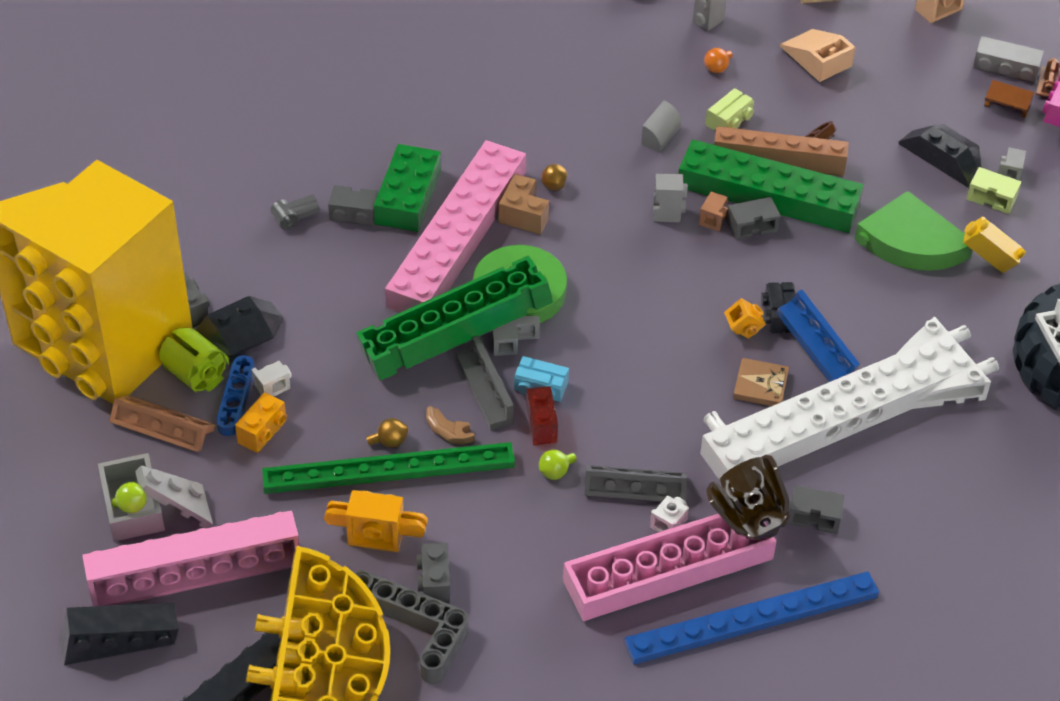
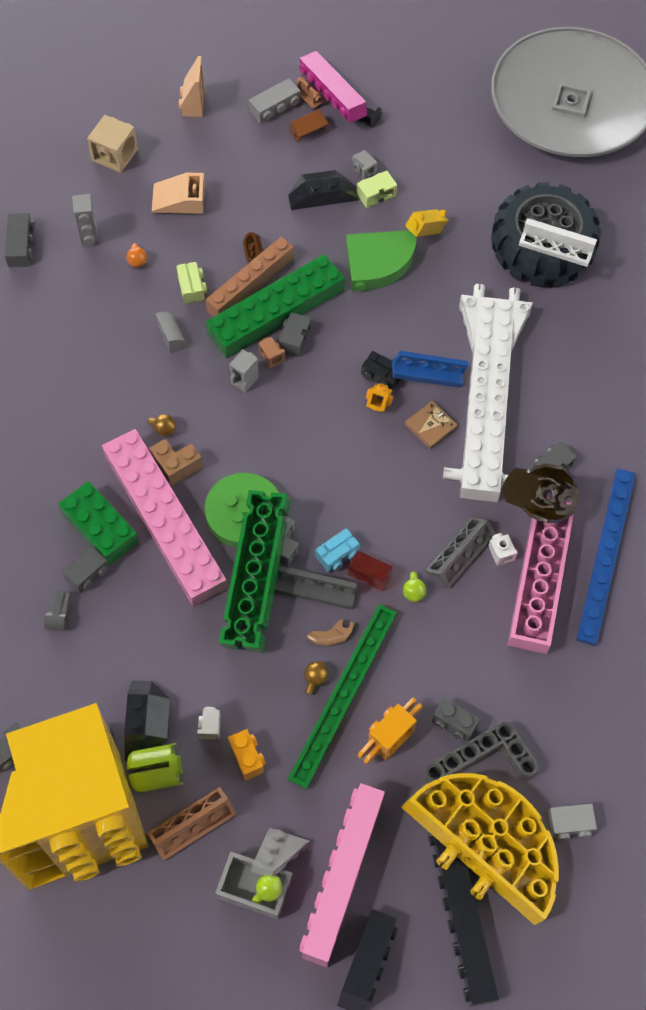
camera: 55 degrees left, 15 degrees up
blue beam [216,355,255,436] -> none

